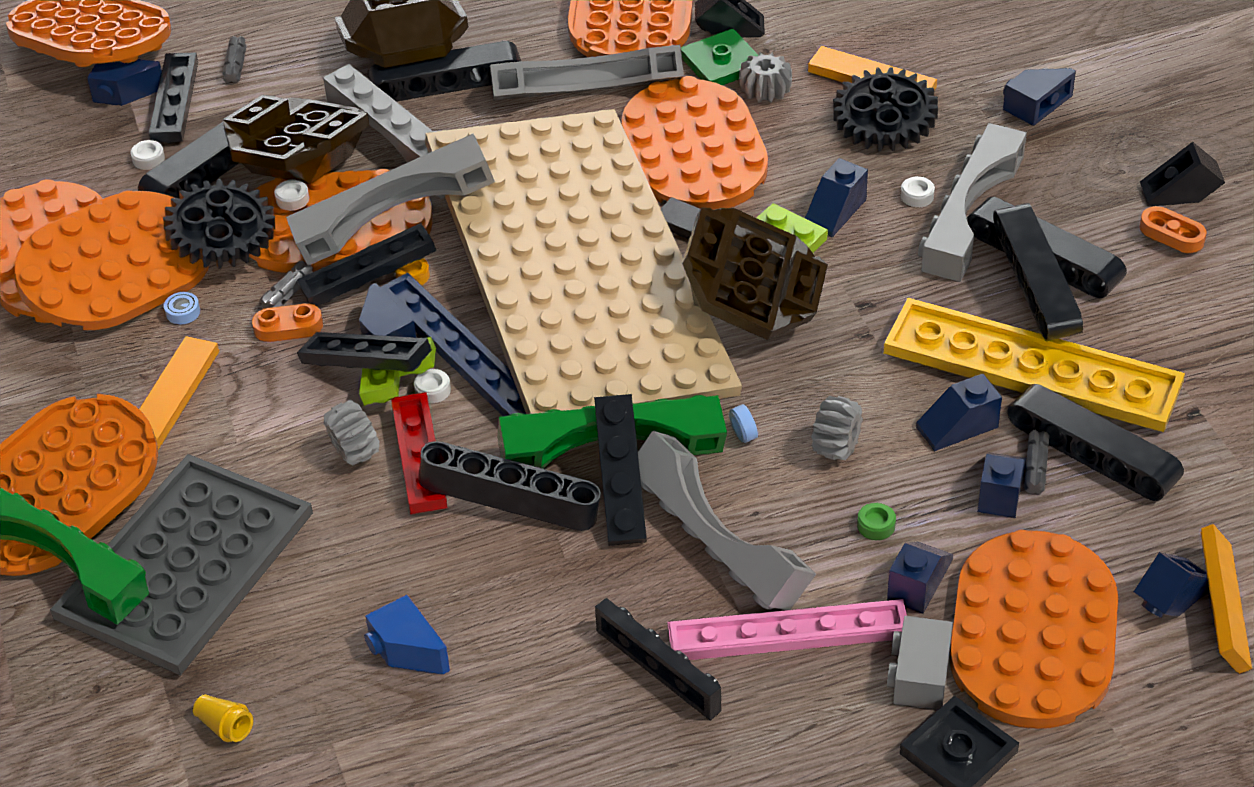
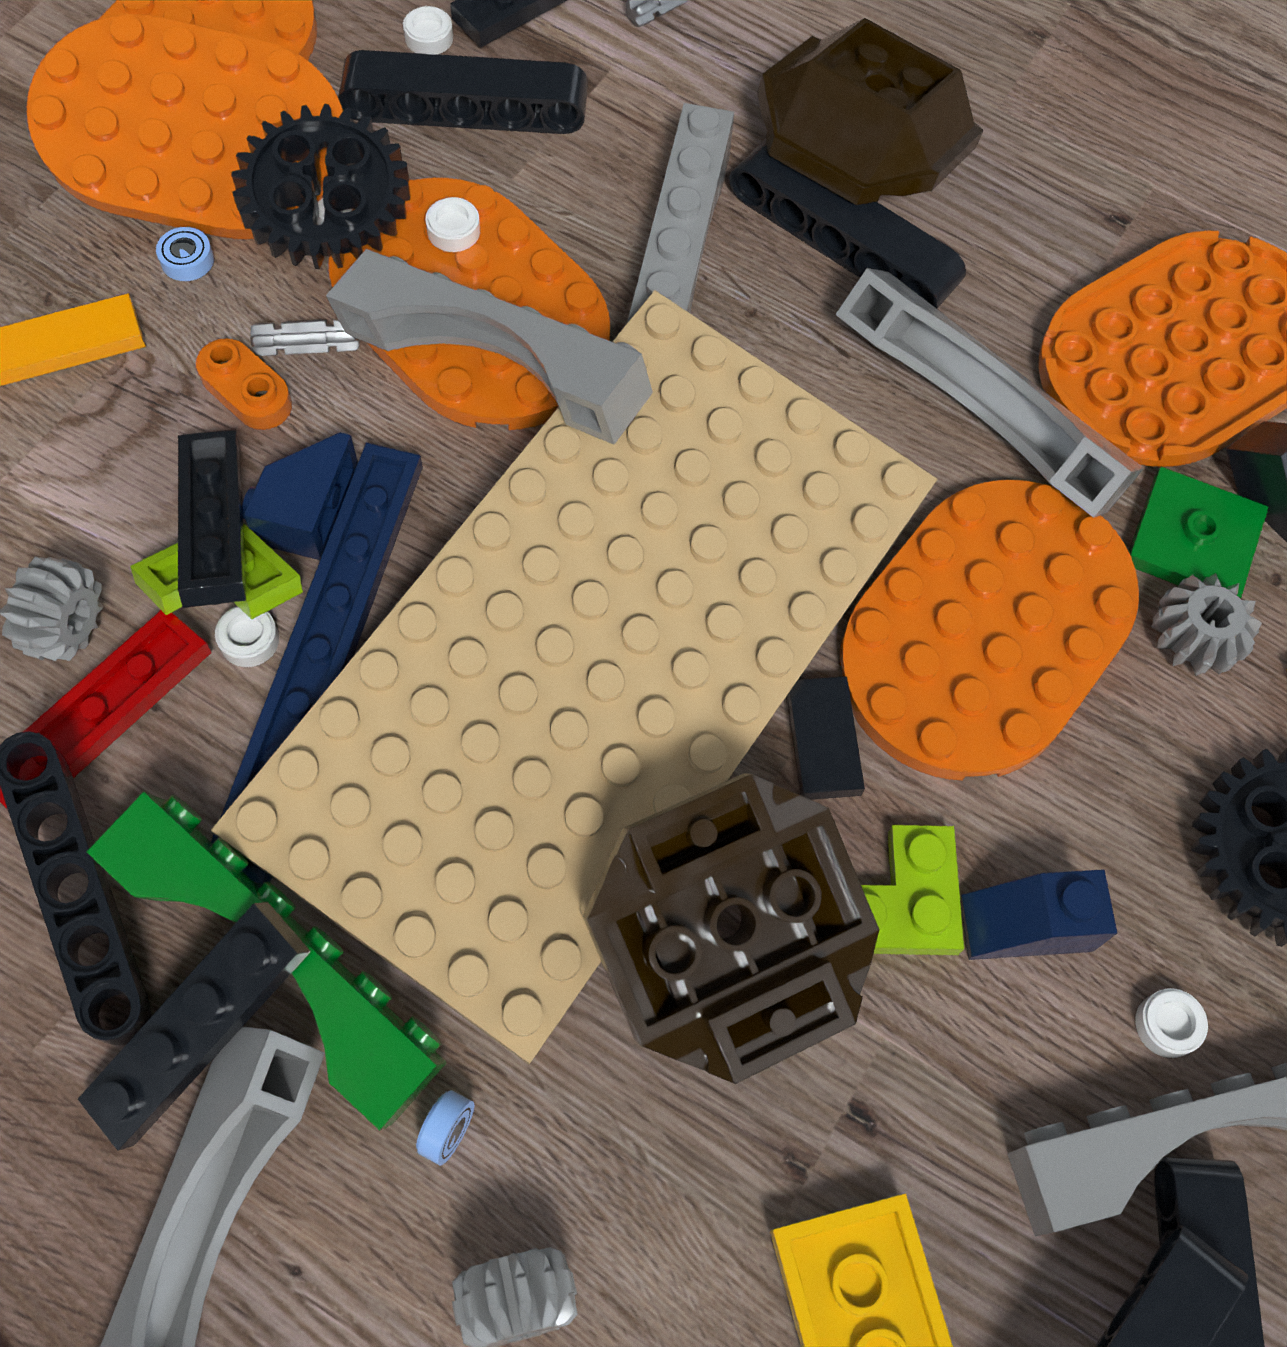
camera: 45 degrees right, 20 degrees up
dark brown piece [223,95,369,184] -> none
black plate [297,223,436,306] -> none
light orange tile [395,258,430,285] -> none

